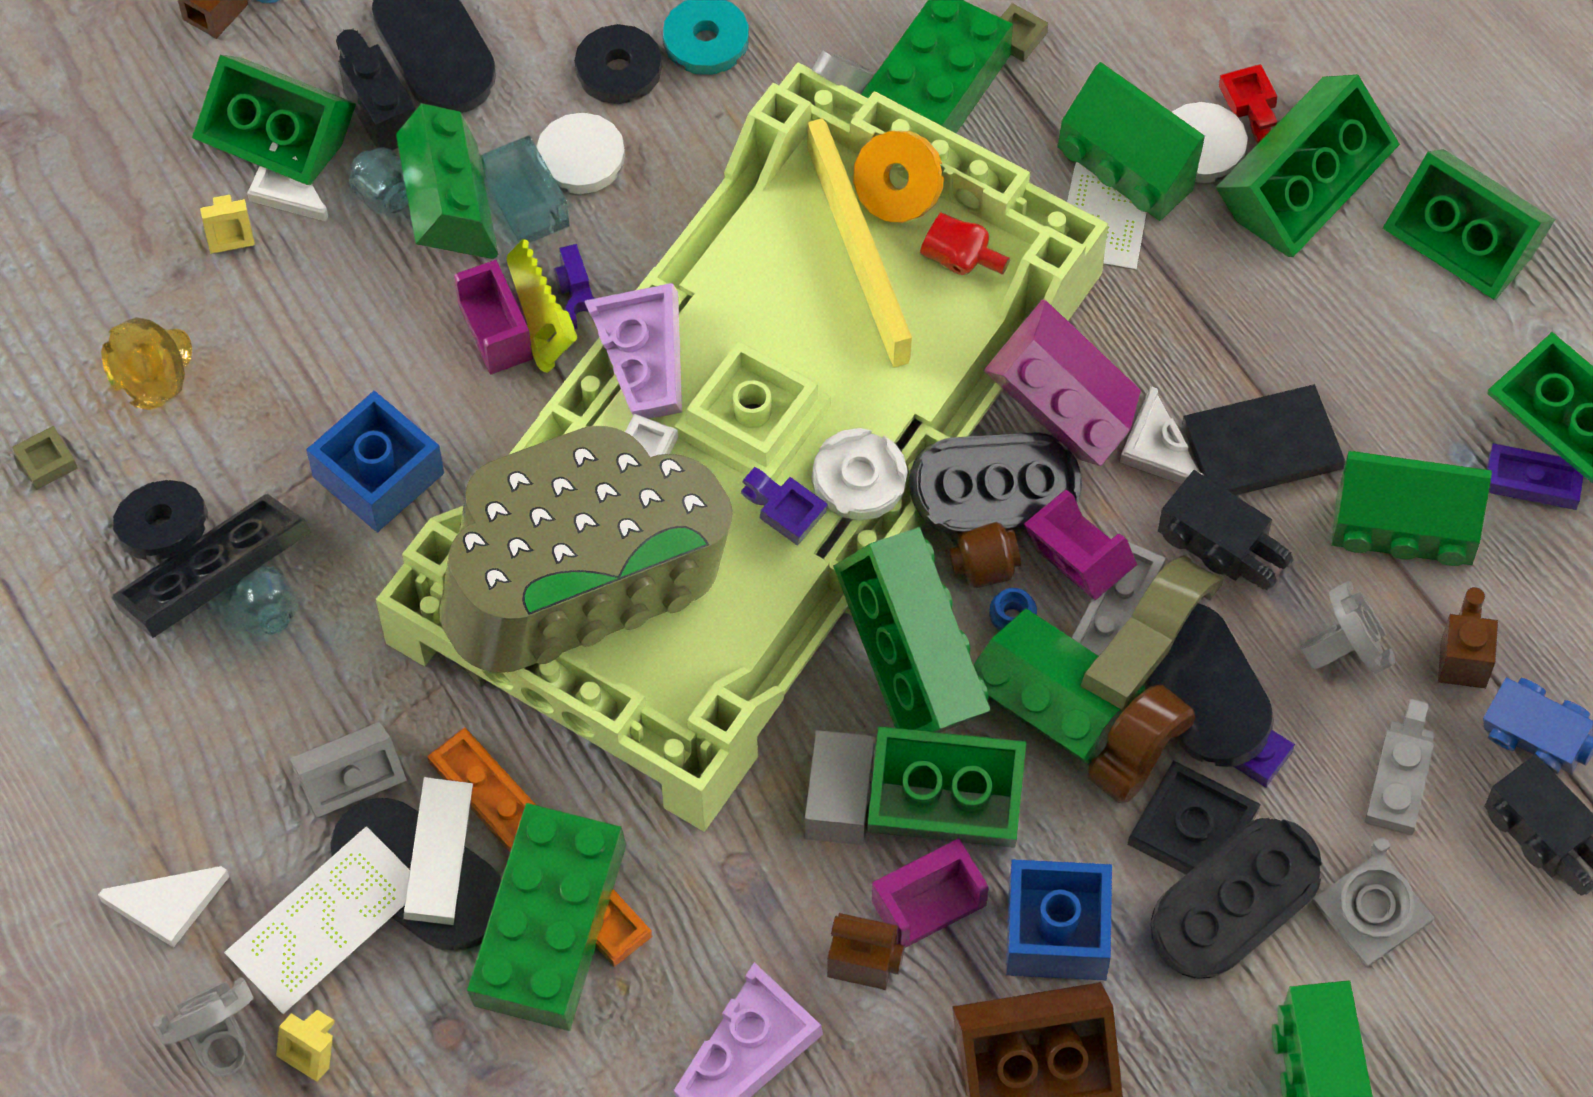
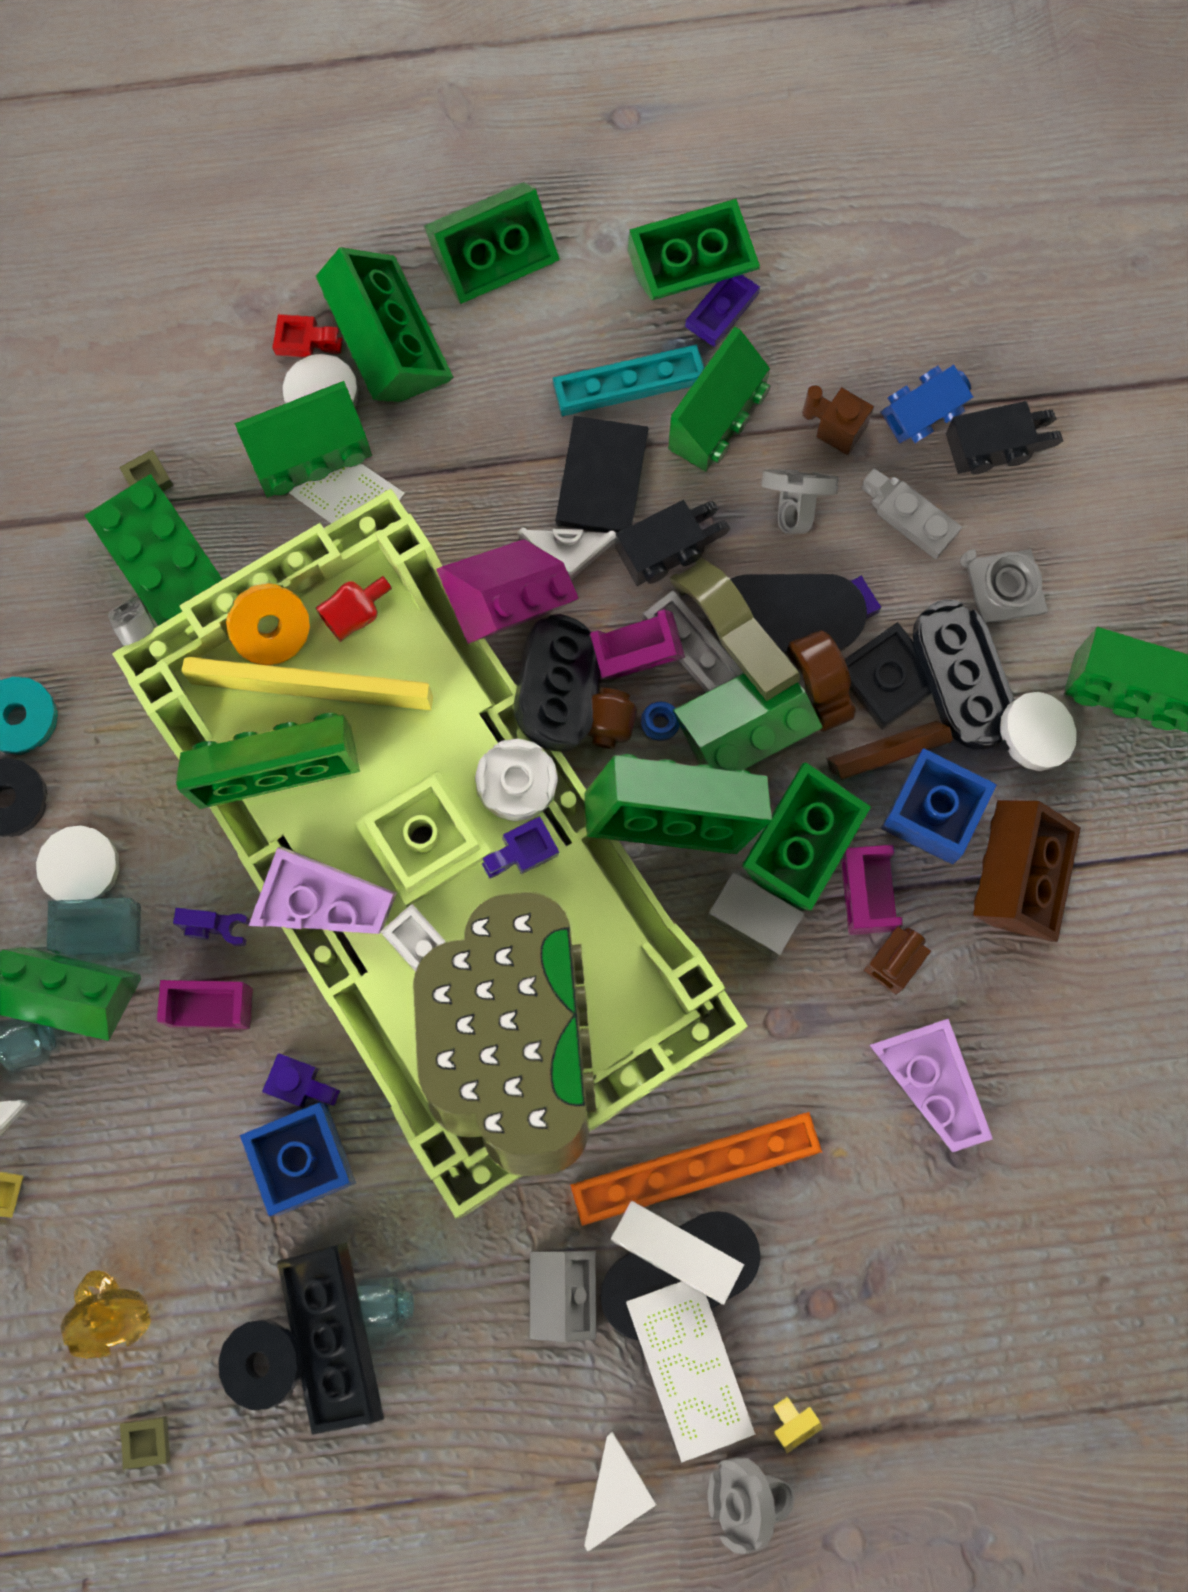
camera: 65 degrees left, 15 degrees up
green brick [467,803,626,1031] -> none
neon yellow piece [506,239,577,373] -> none
none -> green slope [176,713,360,809]
none -> dark purple plate [262,1053,341,1108]
none -> teal tile [552,344,704,417]
none -> reddish brown tile [826,721,953,779]
none -> white tile [1000,692,1077,771]

